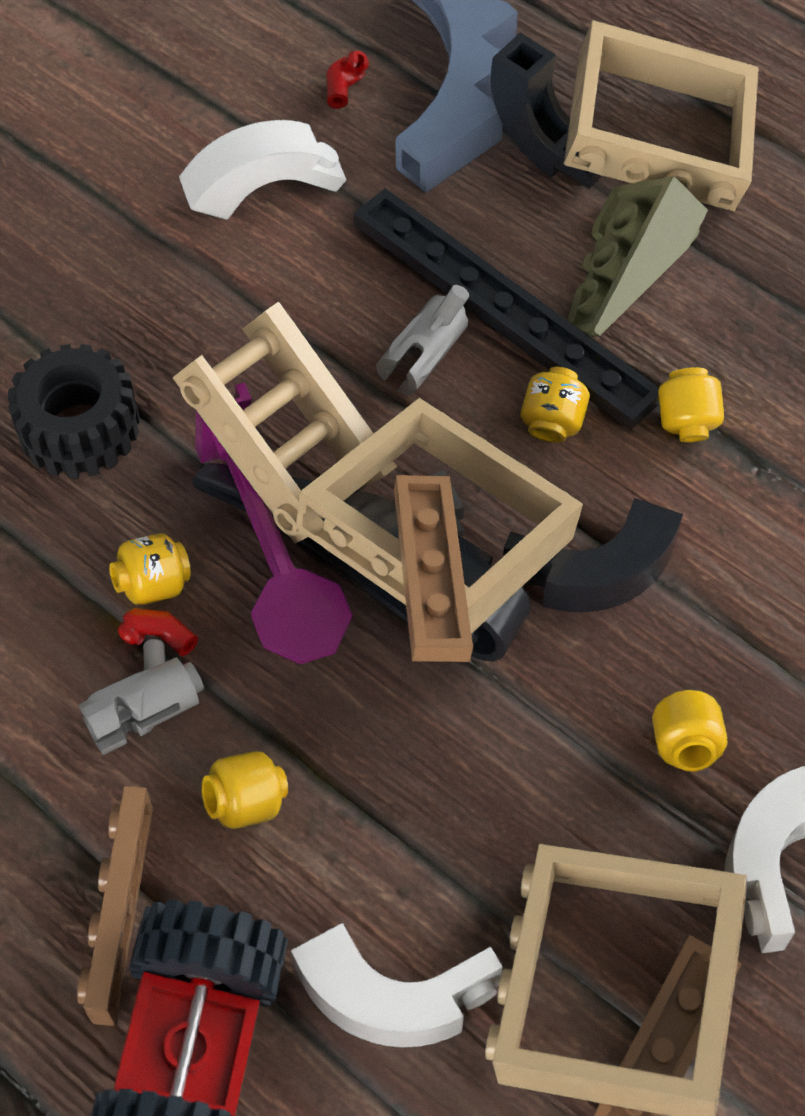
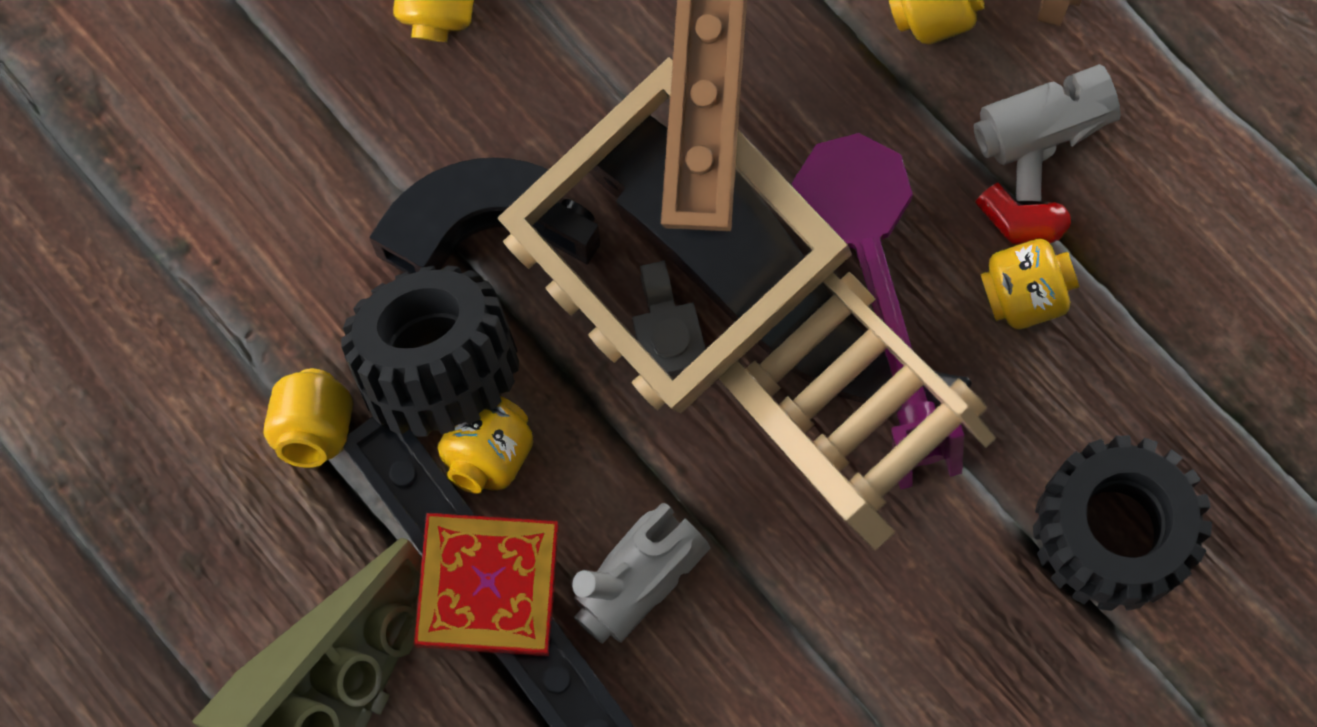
camera: 170 degrees left, 15 degrees up
none -> black tyre [341,266,519,436]
none -> tile [414,513,559,656]

